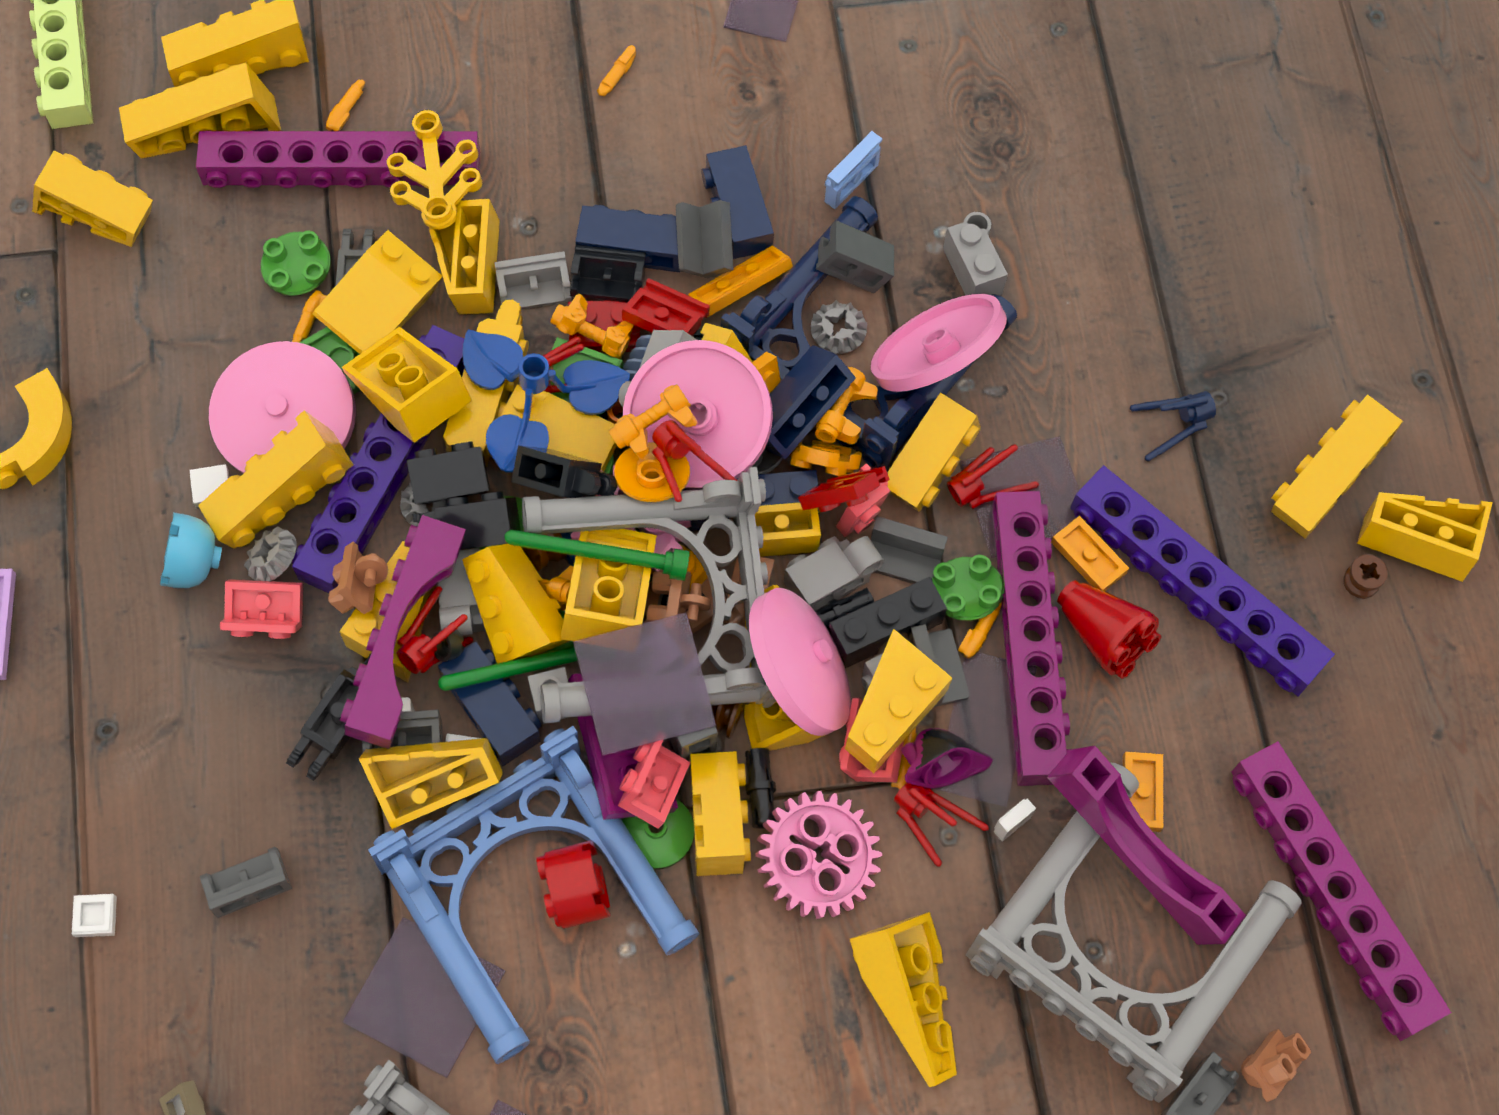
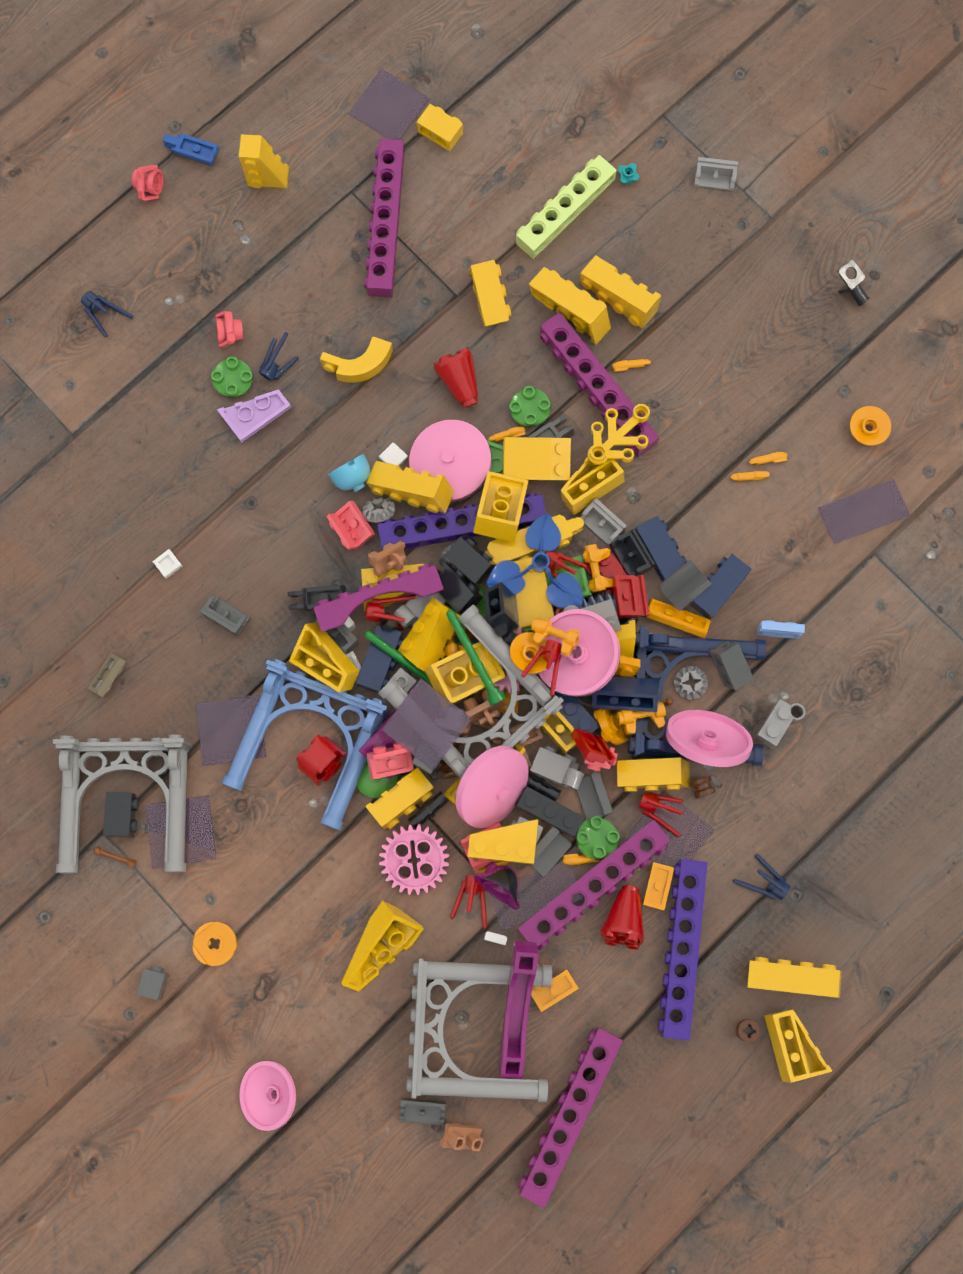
camera: 60 degrees right, 10 degrees up
none -> red cone [433,347,479,408]
none -> reddish brown wheel [690,776,716,799]
none -> light orange piece [749,452,787,465]

